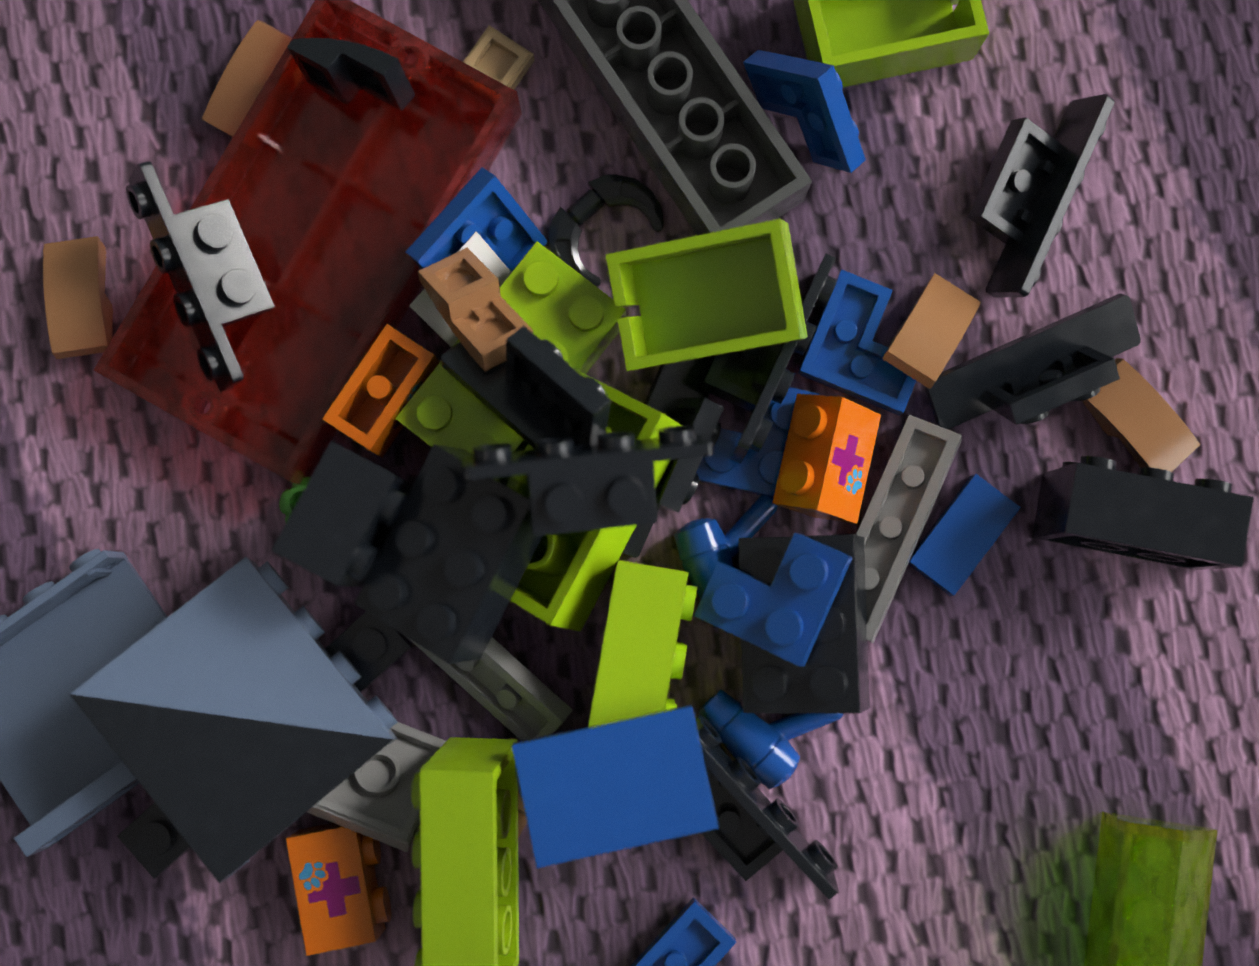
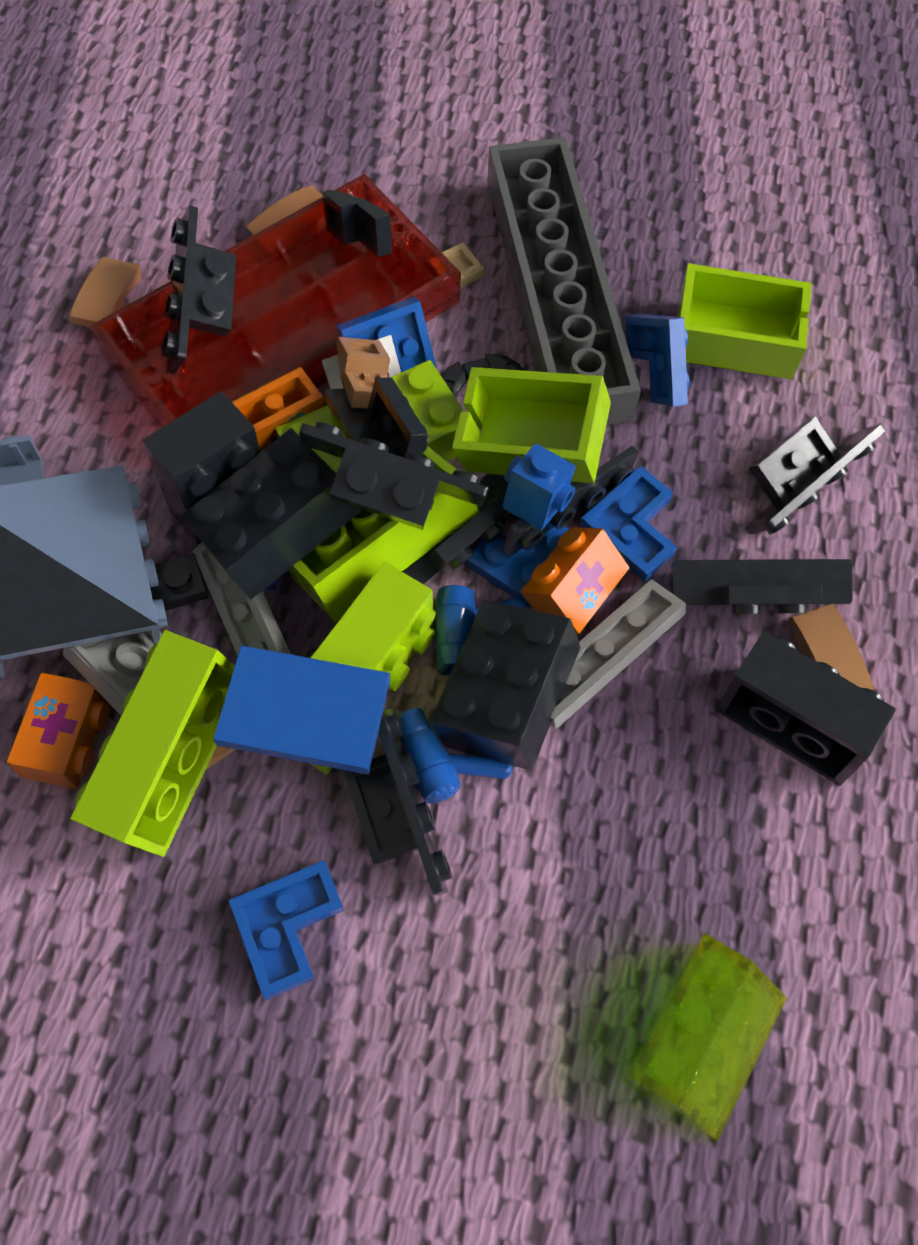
camera: 20 degrees right, 20 degrees down
blue plate [694,532,853,667] -> none
medium nougat slope [882,273,981,389] -> none
blue tile [908,473,1021,596] -> none
none -> blue brick [502,443,576,531]

